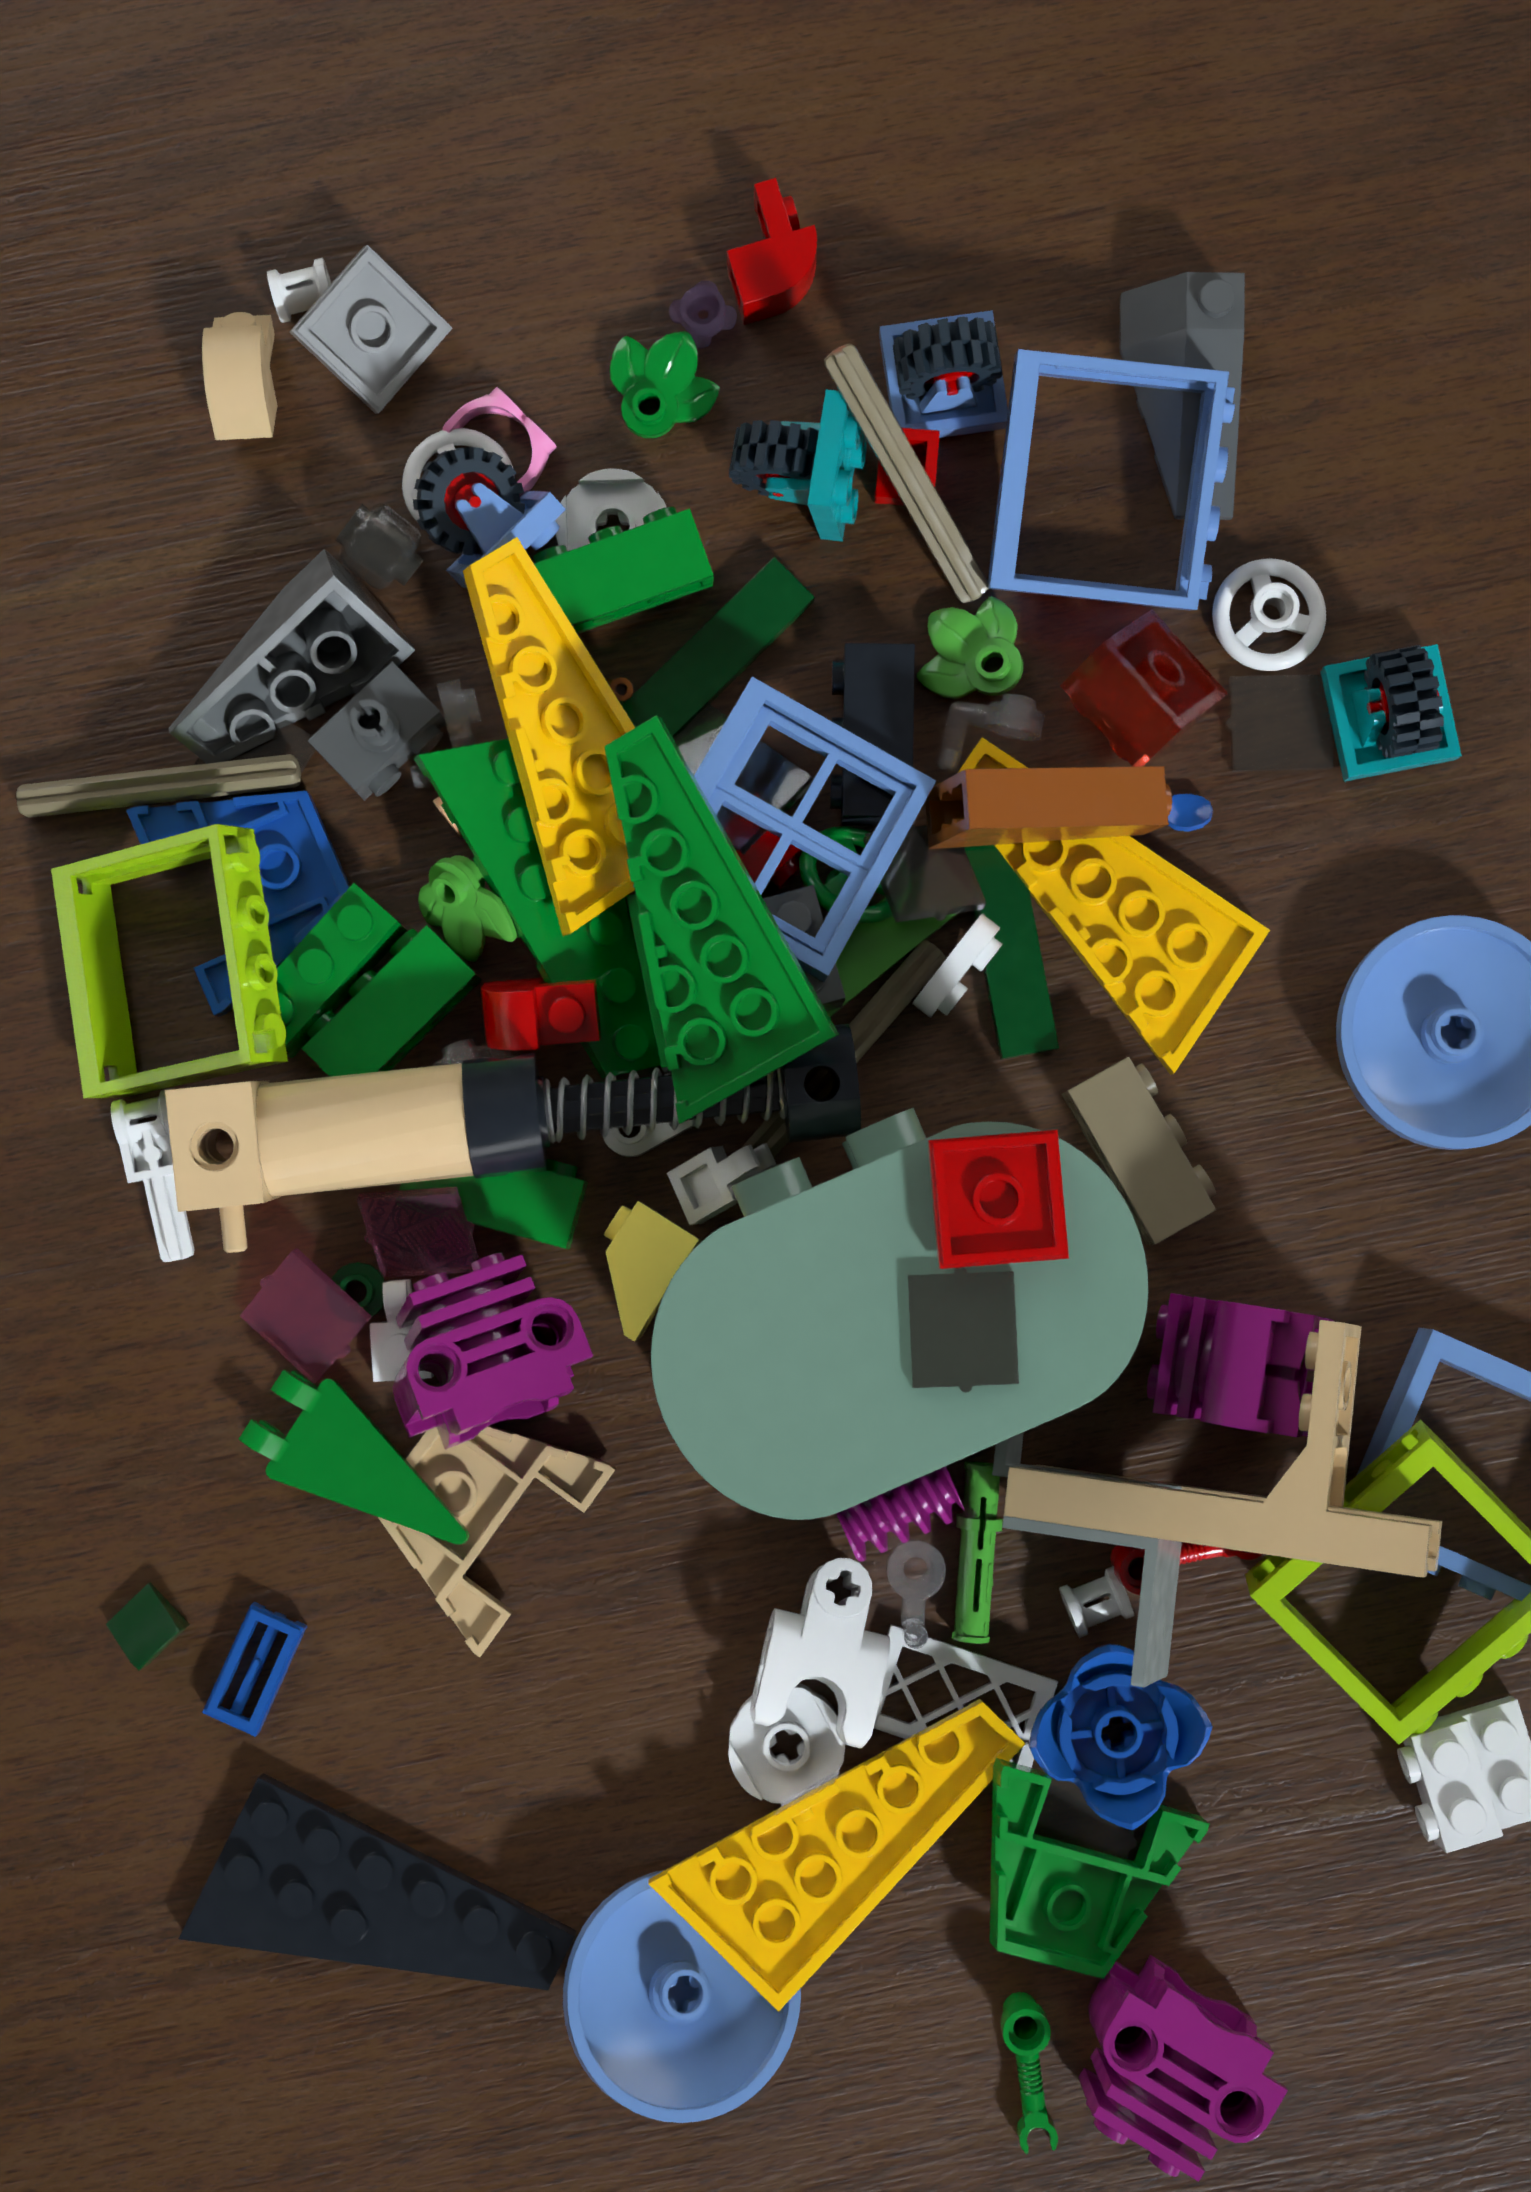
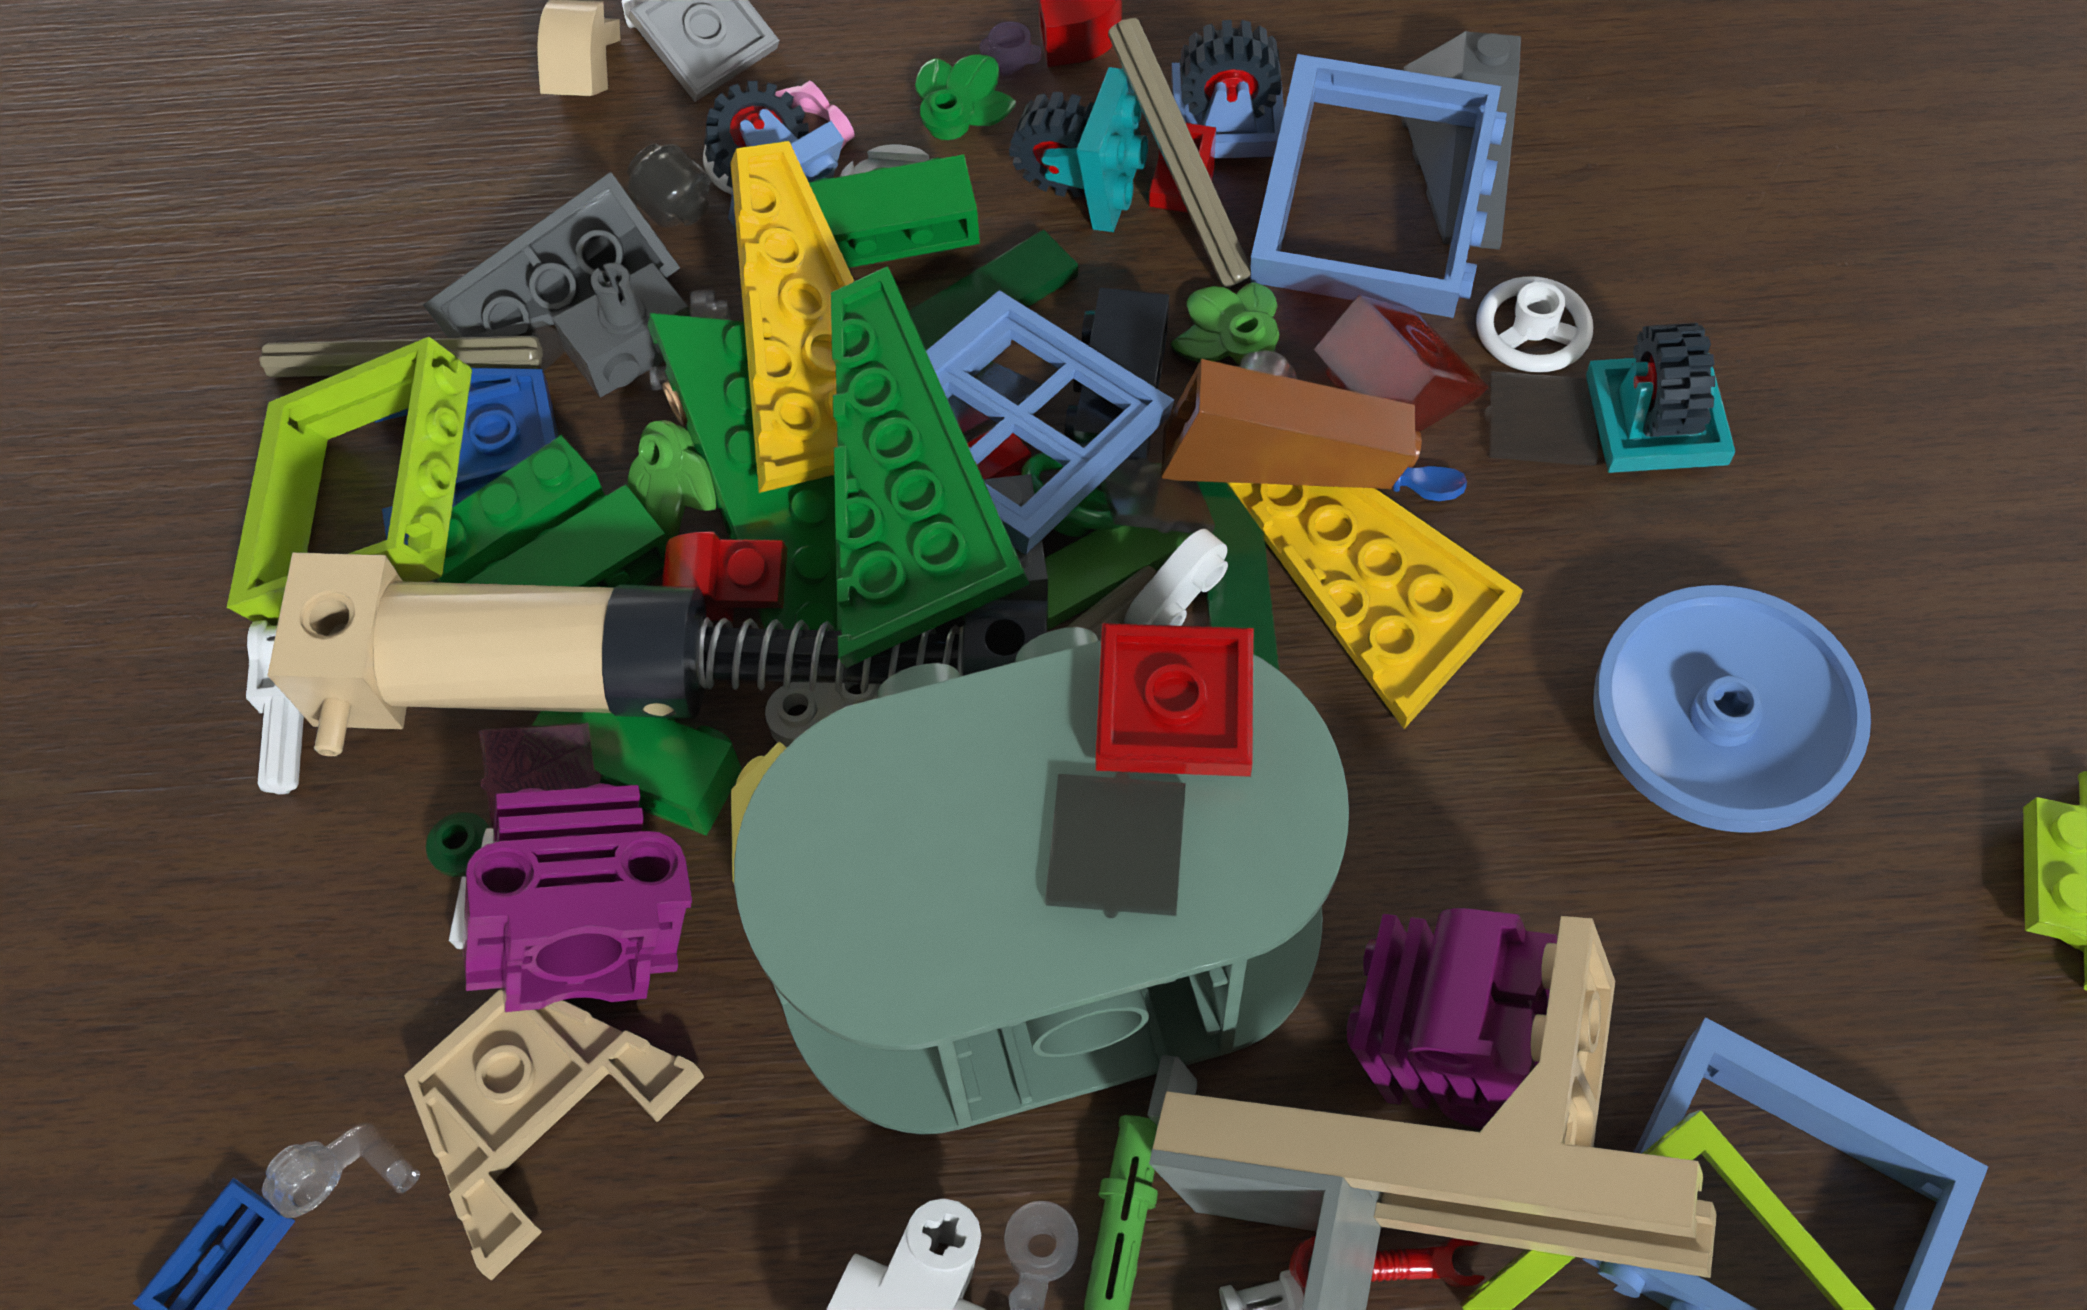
camera: 10 degrees right, 25 degrees down
dark green slope [106,1582,190,1671] -> none
green flag [239,1370,469,1544] -> none
clear pink piece [240,1248,372,1384] -> none
magenta piece [836,1466,965,1563] -> none
dark tan brick [1061,1057,1216,1245] -> none
none -> clear plate [262,1123,420,1218]

